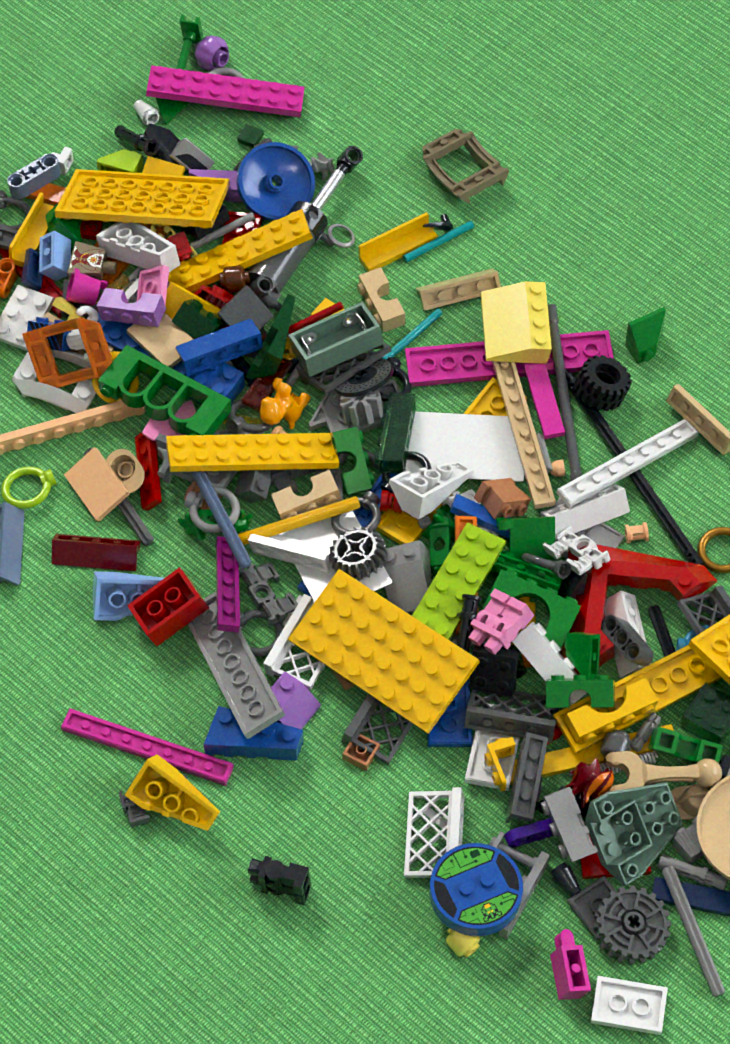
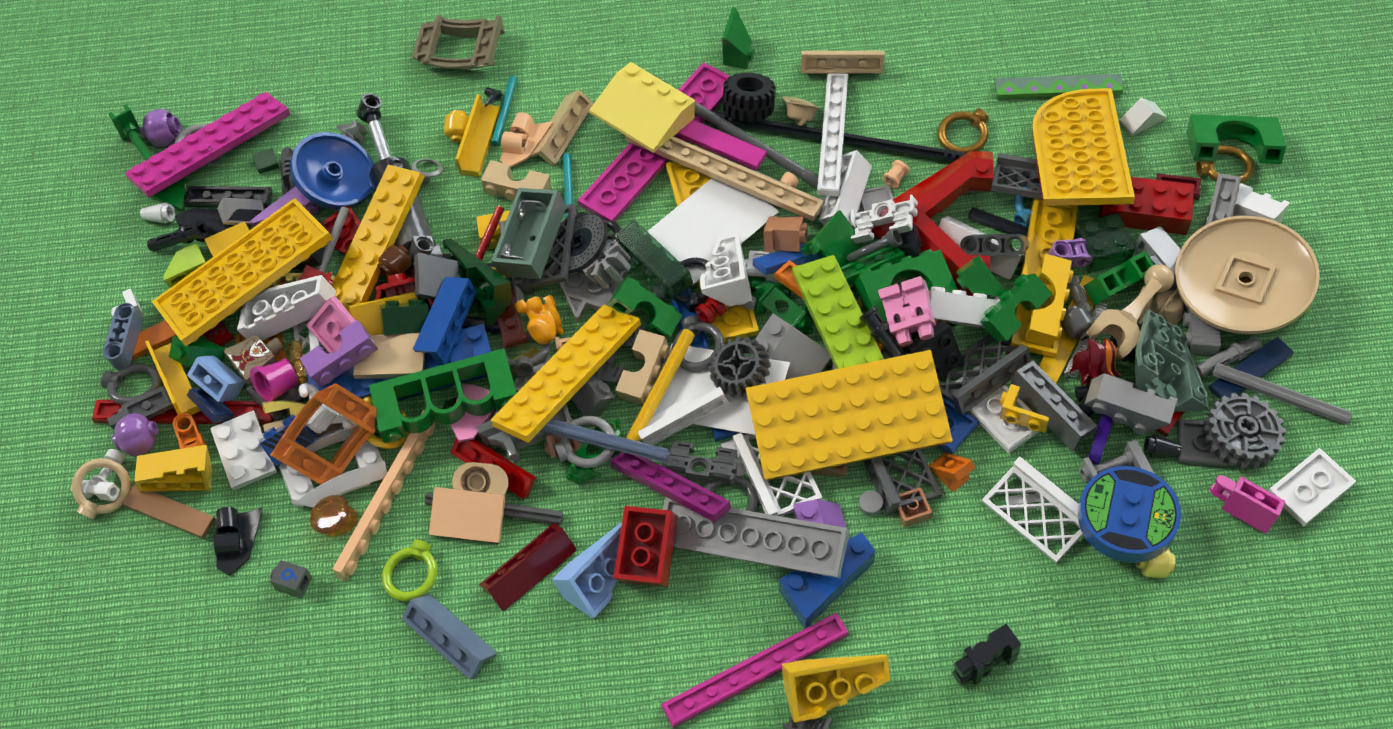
camera: 45 degrees left, 0 degrees up
none -> black tile [184,186,273,208]
none -> clear orange piece [310,495,357,537]
none -> yellow head [444,110,469,143]
none -> light nougat panel [500,112,553,167]
none -> tan piece [782,96,820,126]
none -> light grey tile [859,491,883,516]
none -> orange slope [929,452,976,492]
none -> medium lavender piece [1047,238,1093,268]

